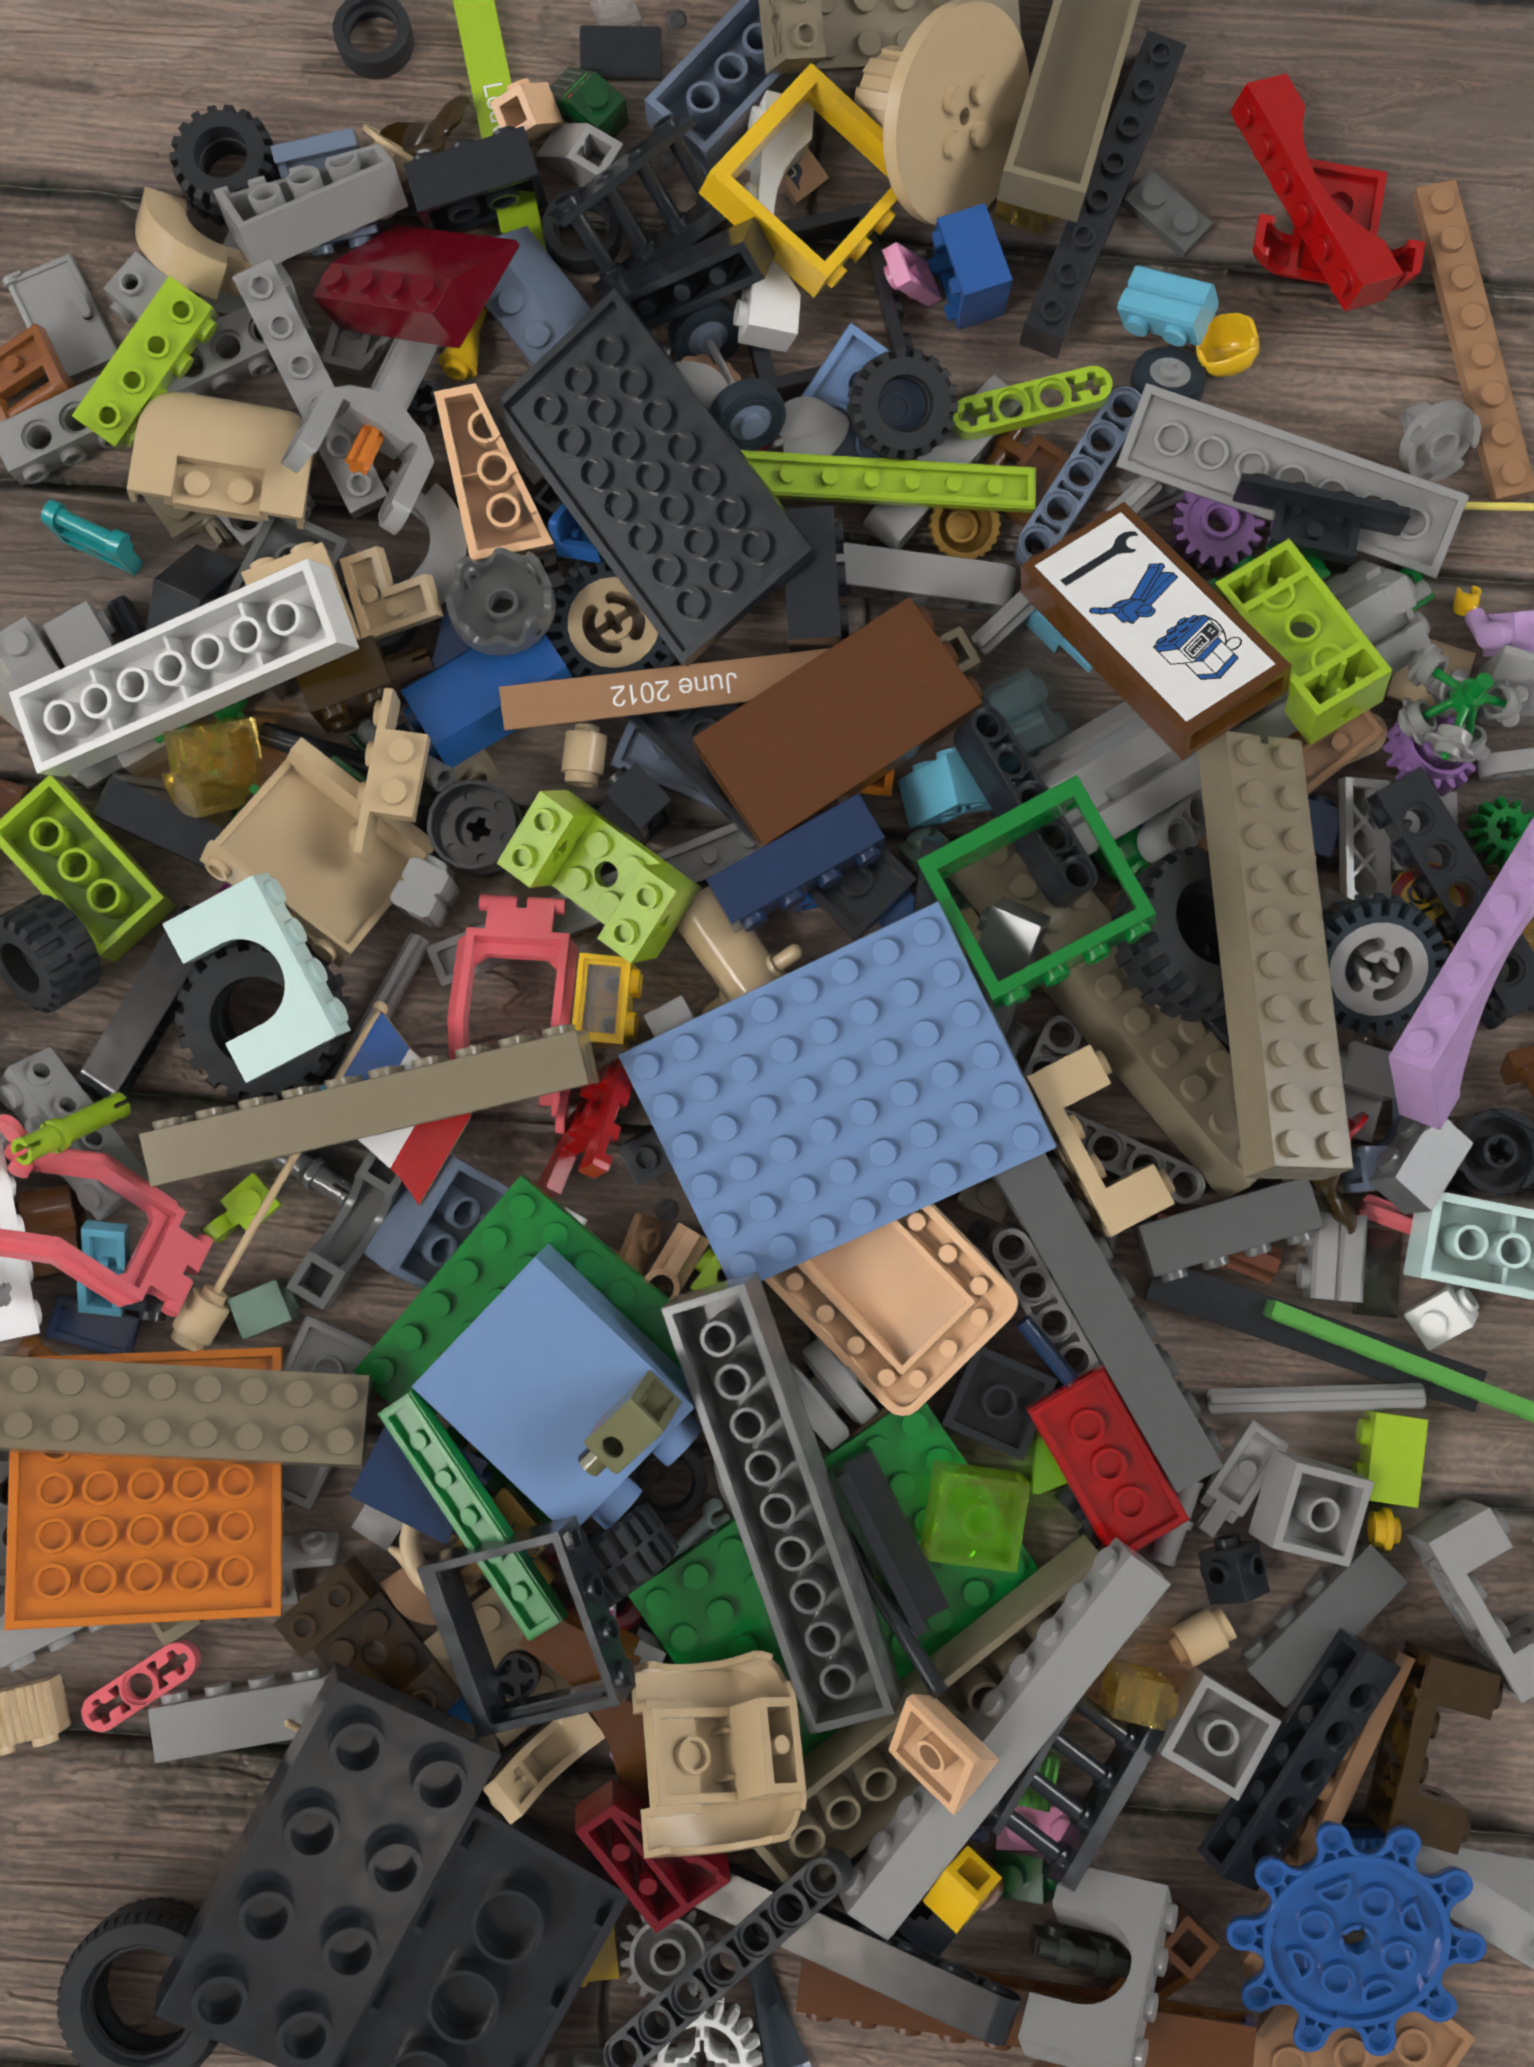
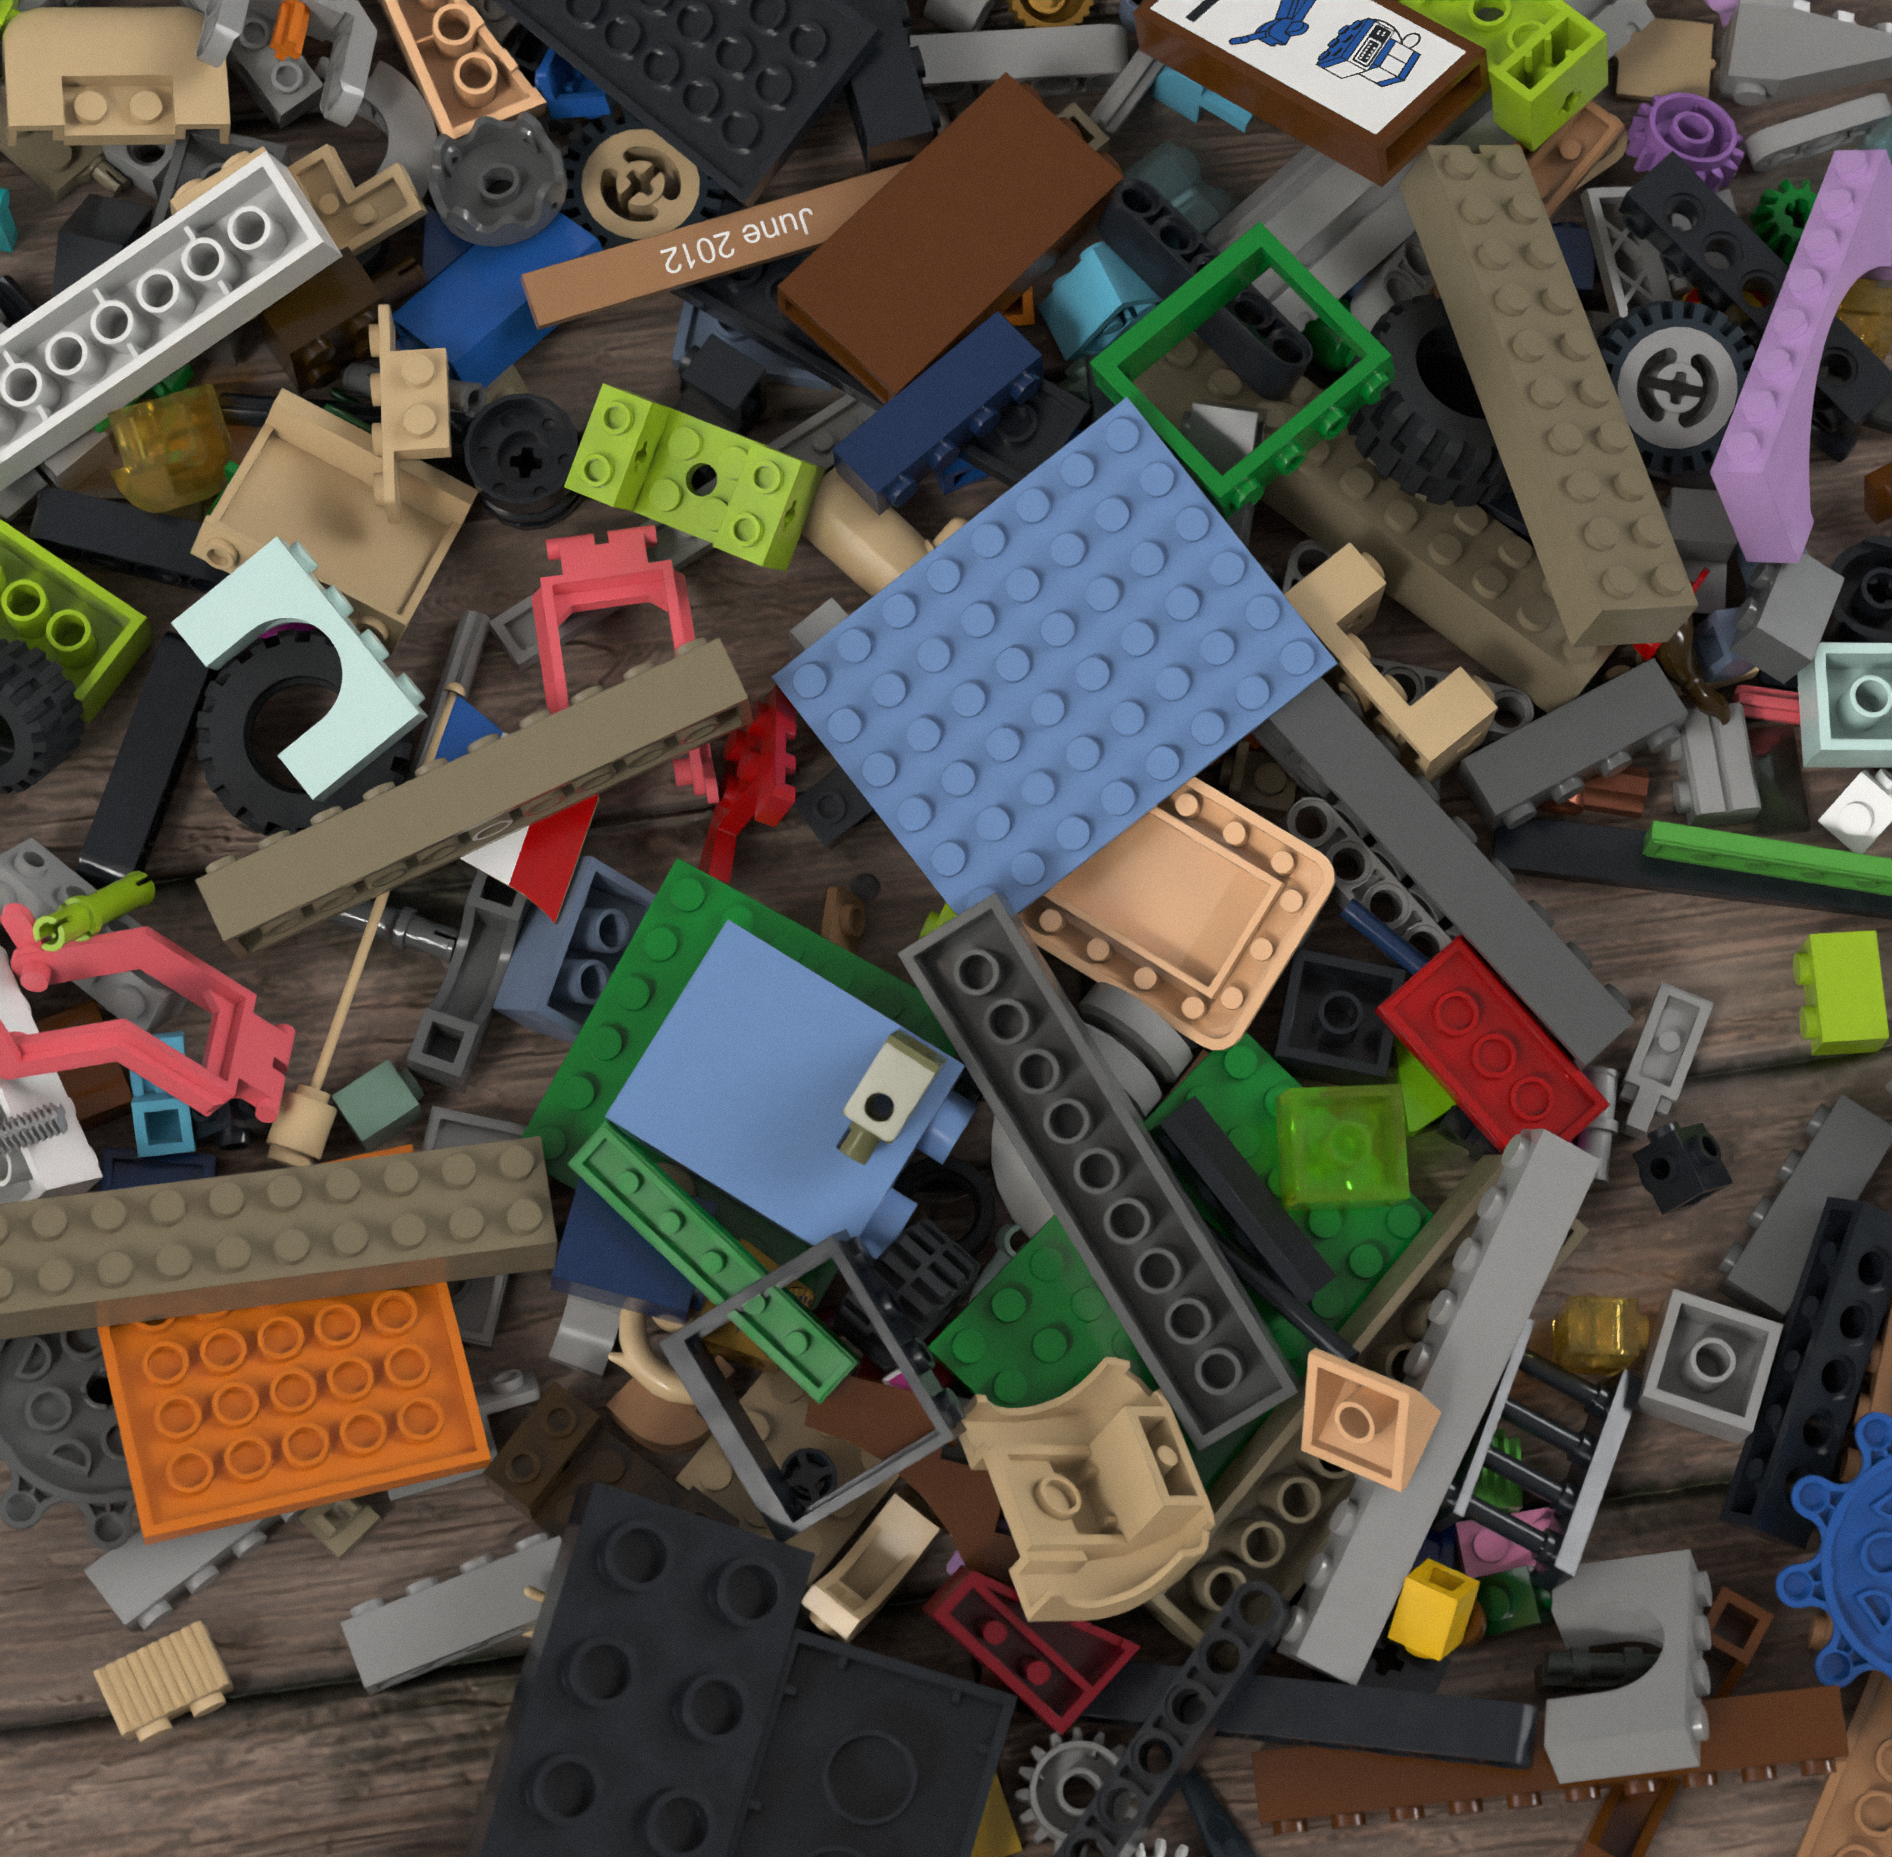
camera: 20 degrees left, 10 degrees down
coral beam [81,1639,201,1732] -> none
lime plate [203,1173,283,1244] -> none
light grey brick [390,854,461,931] -> none
tan brick [561,723,607,788] -> none
piece [572,953,643,1051] -> none
light nougat piece [644,1222,710,1300] -> none
tan brick [1167,1606,1237,1667] -> none
light grey axle [1206,1383,1426,1415] -> none
light grey brick [1248,1449,1374,1567] -> none
yellow plate [1367,1507,1401,1552] -> none
light grey plant [1398,643,1529,762] -> none

